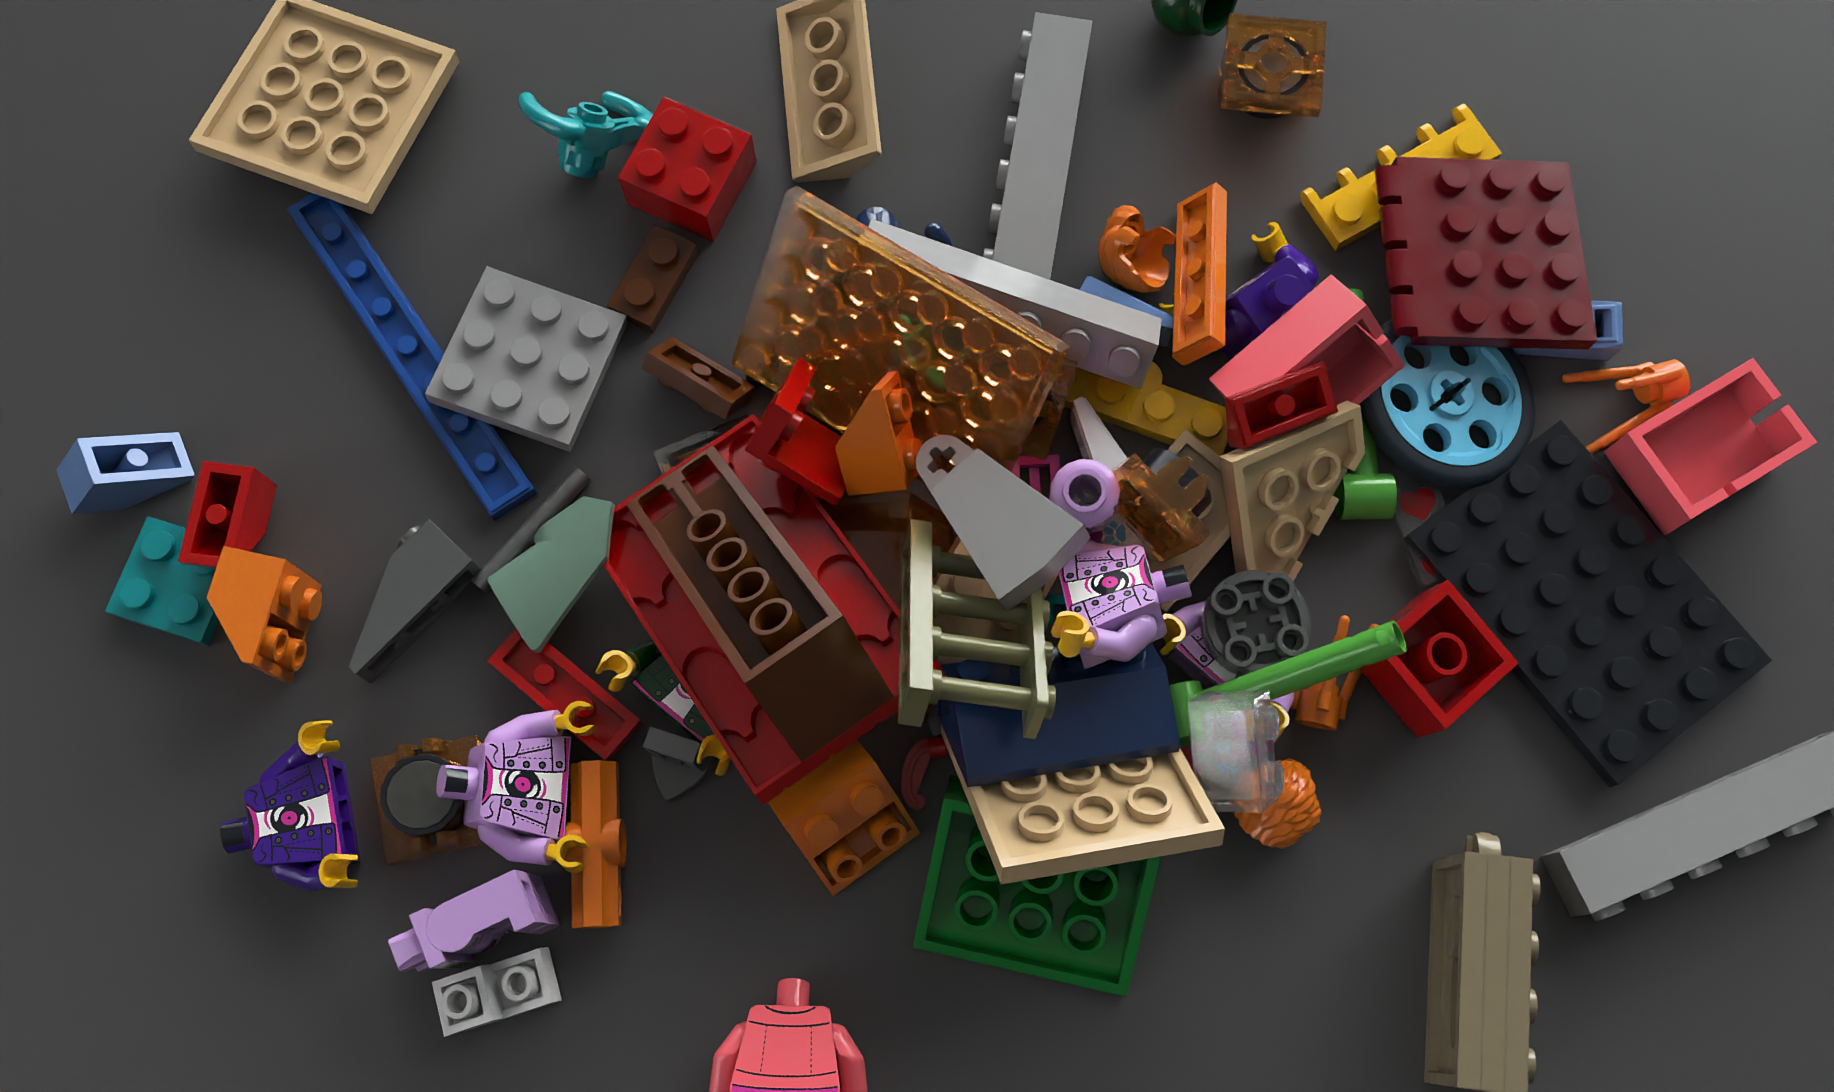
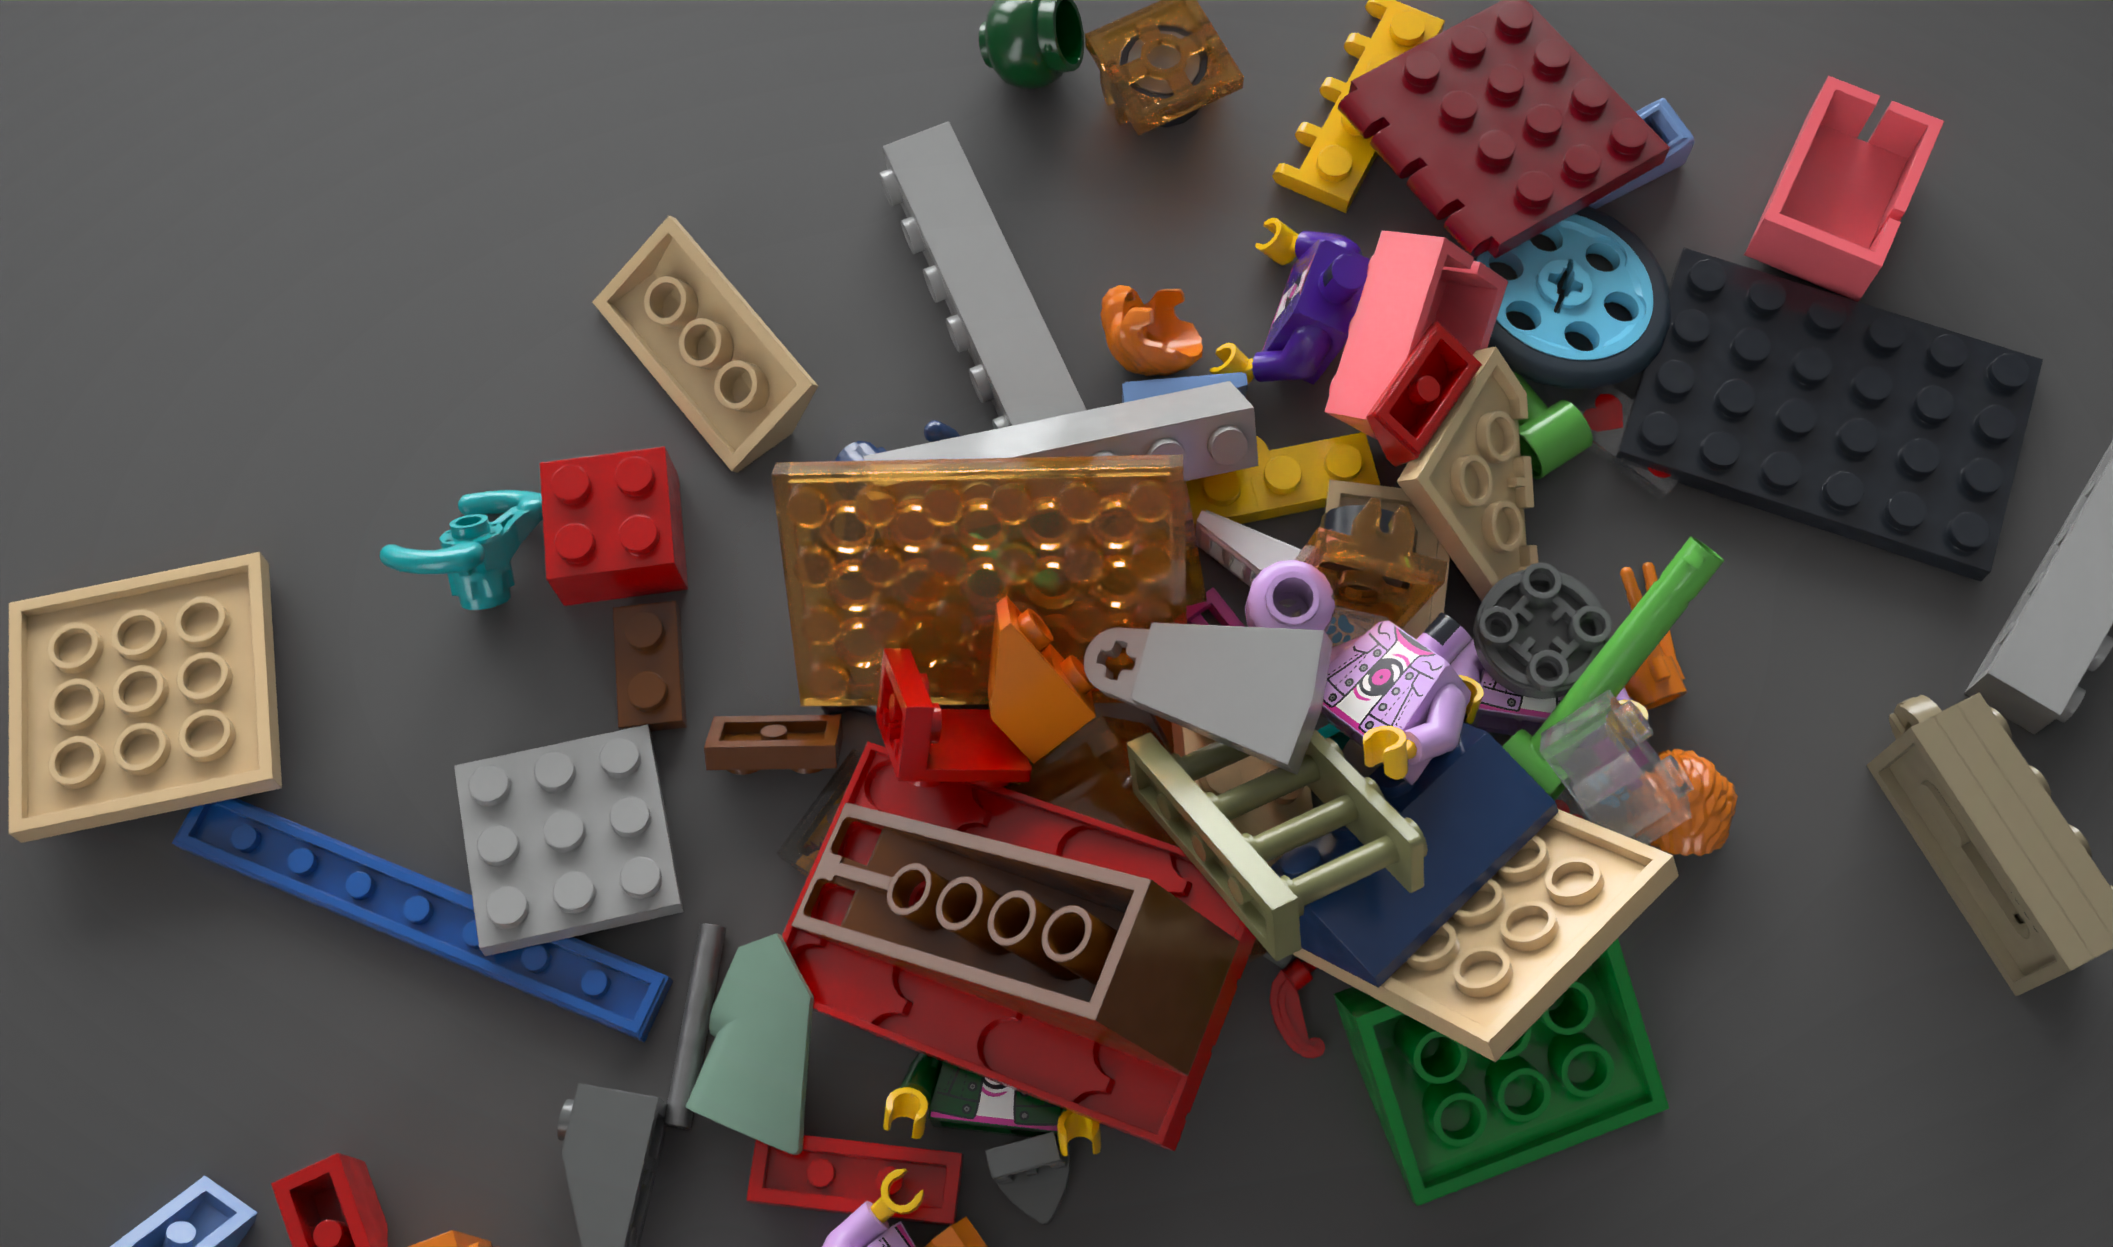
camera: 30 degrees left, 5 degrees down
orange slope [768,740,920,896] -> none
orange tile [1172,182,1227,366] -> none
red brick [1360,580,1518,738] -> none
orange plant [1562,359,1690,455] -> none

